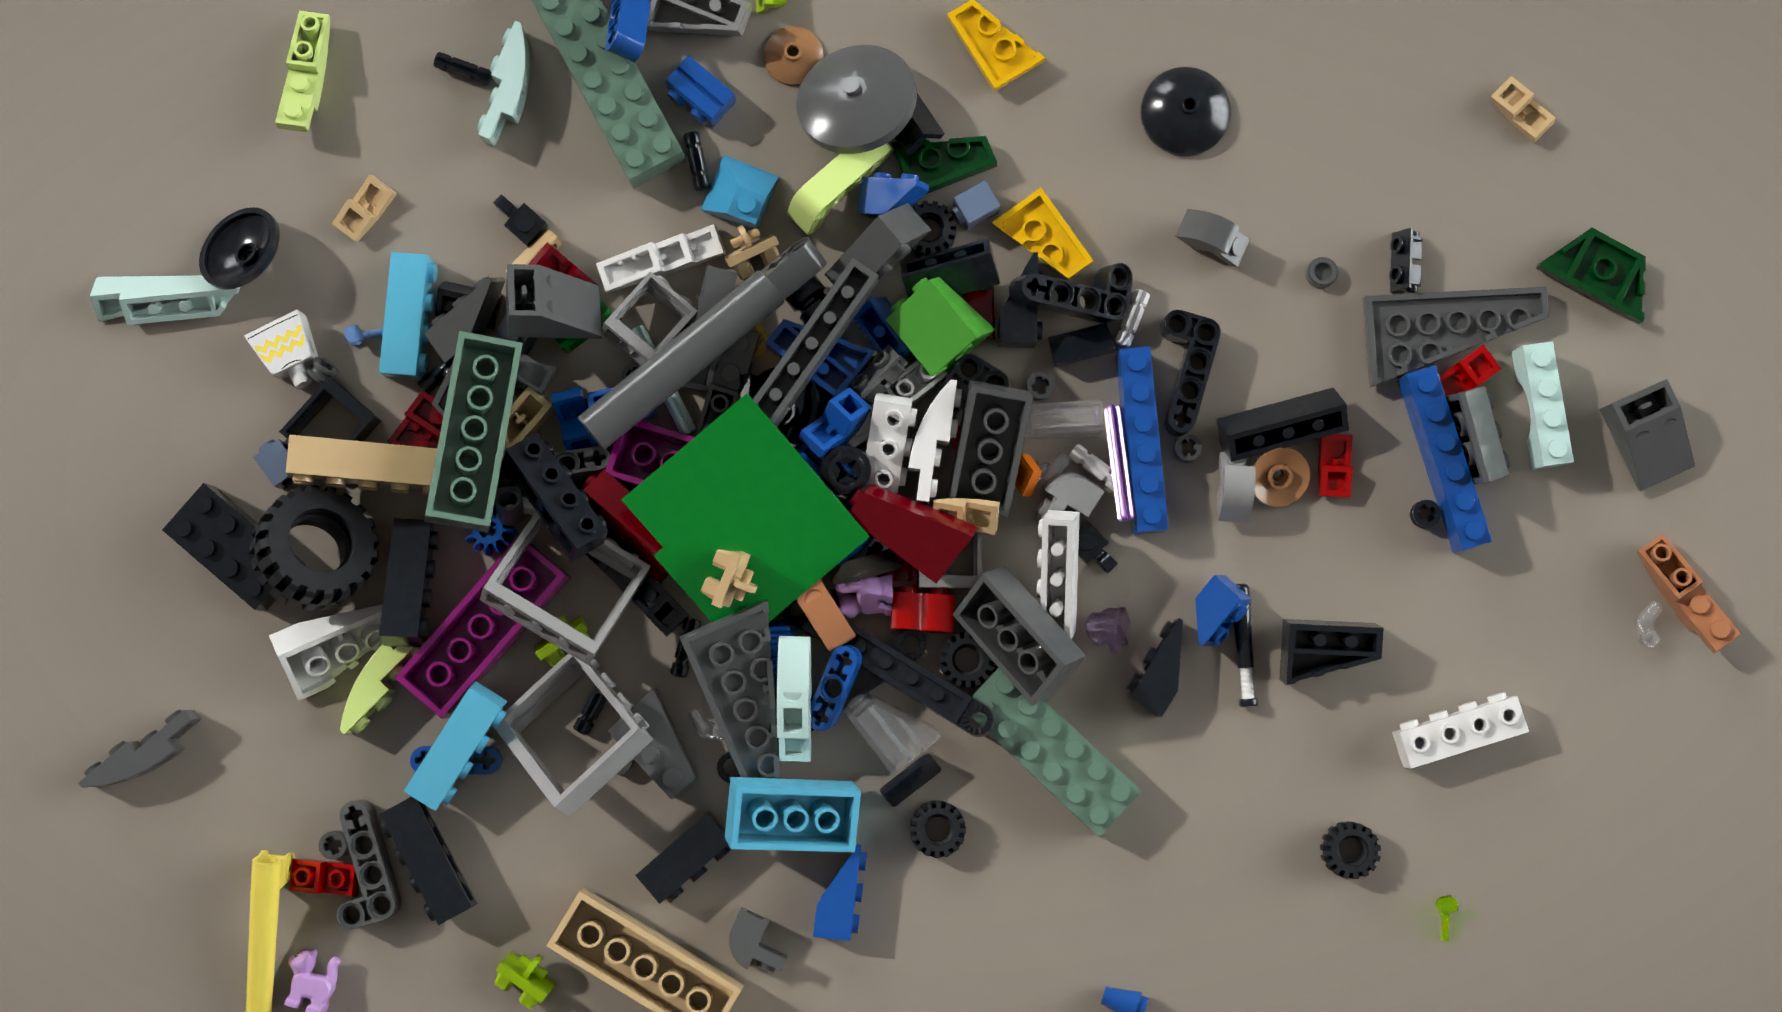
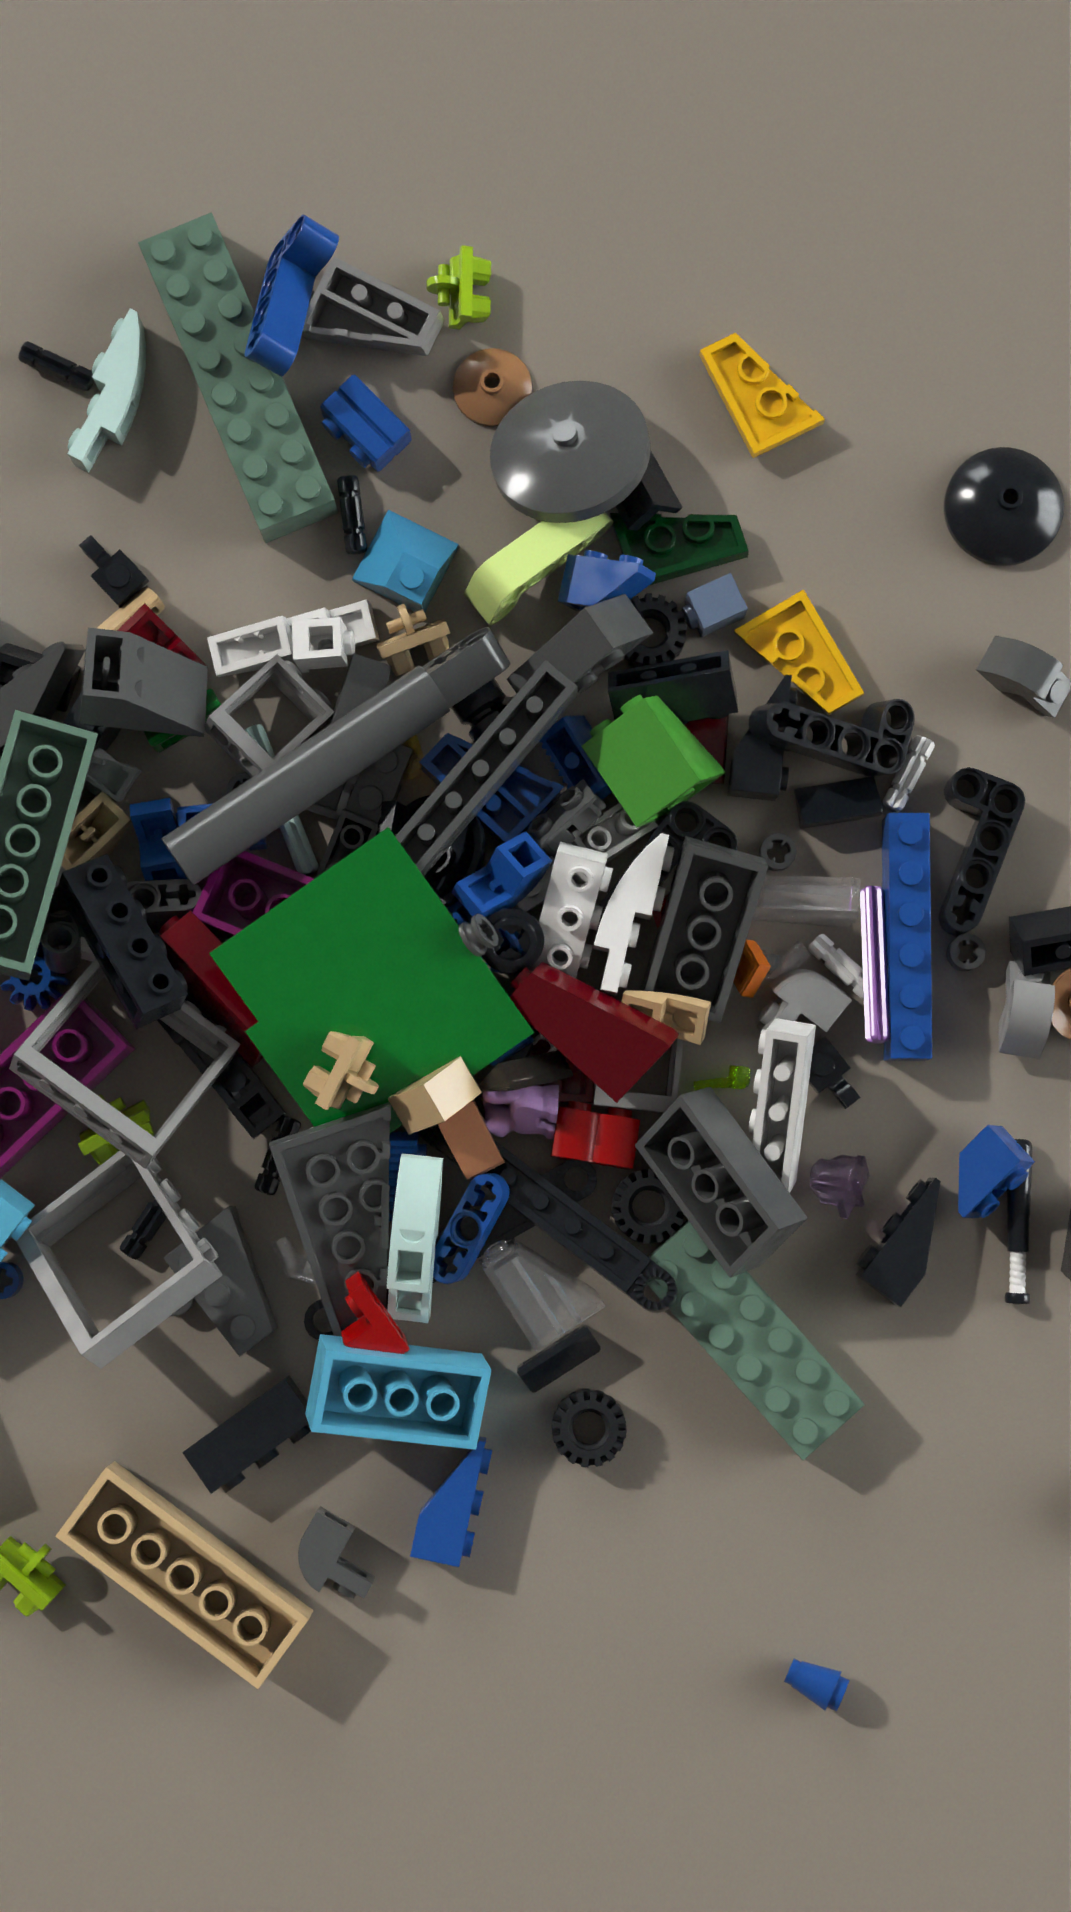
camera: 10 degrees right, 0 degrees up
none -> white brick [292,617,355,673]
none -> red slope [341,1271,410,1354]
none -> tan slope [388,1056,482,1134]
none -> dark grey bush [459,913,499,957]
none -> clear neon green hand [694,1065,751,1091]

